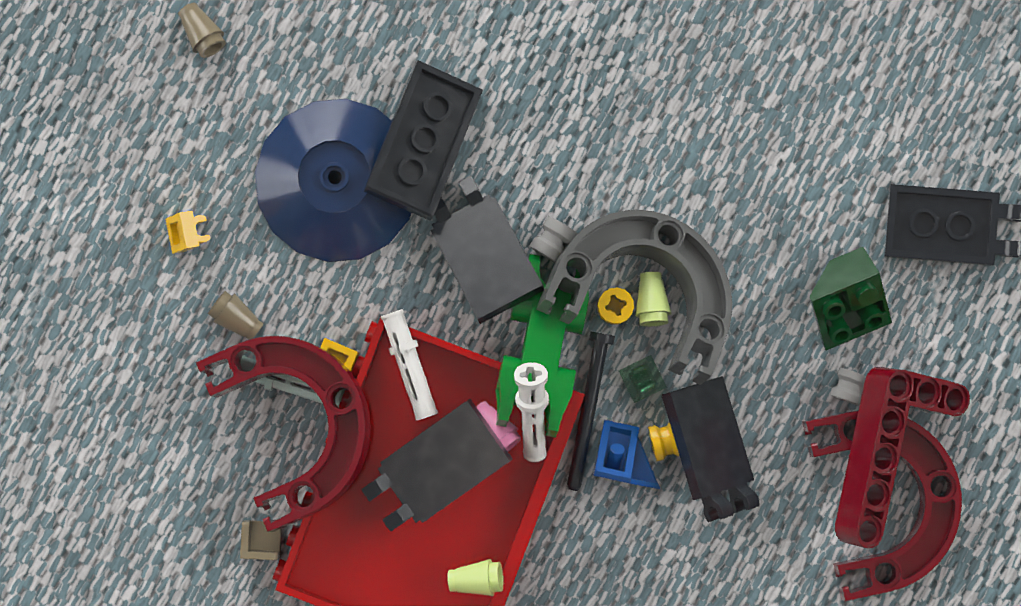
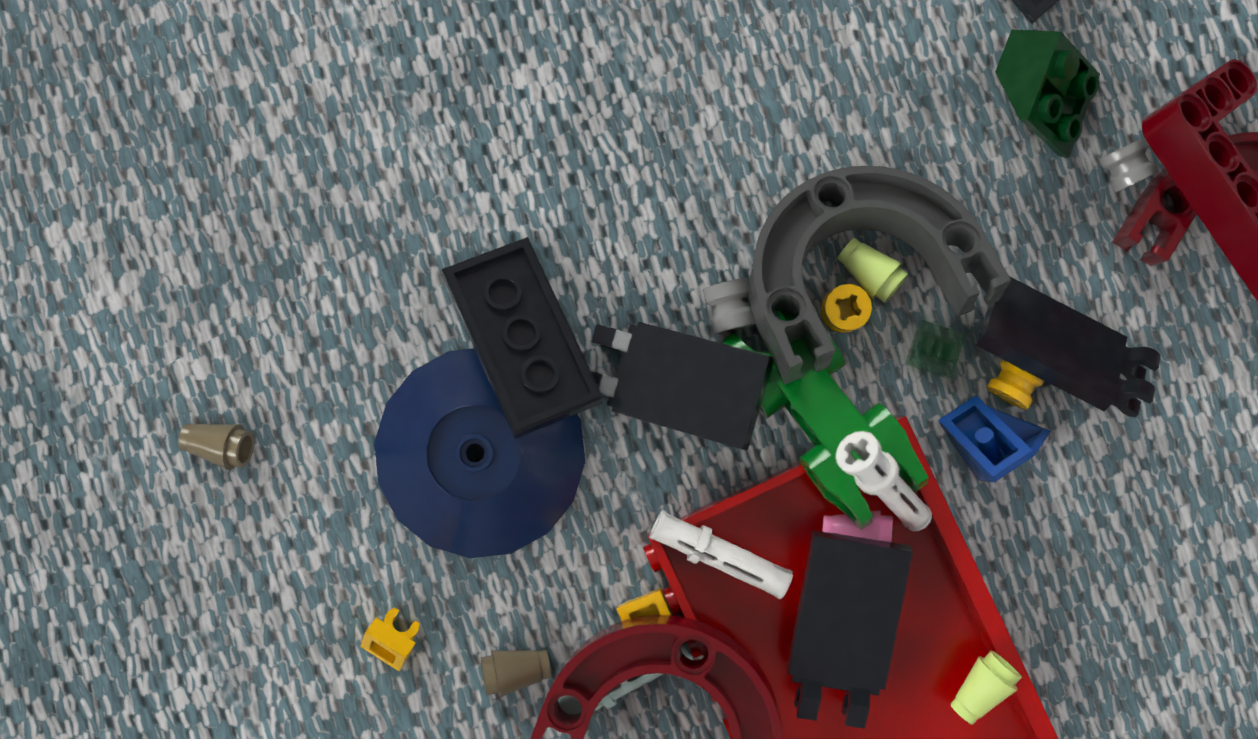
camera: 50 degrees left, 0 degrees up
black bar [567,331,615,491] -> none

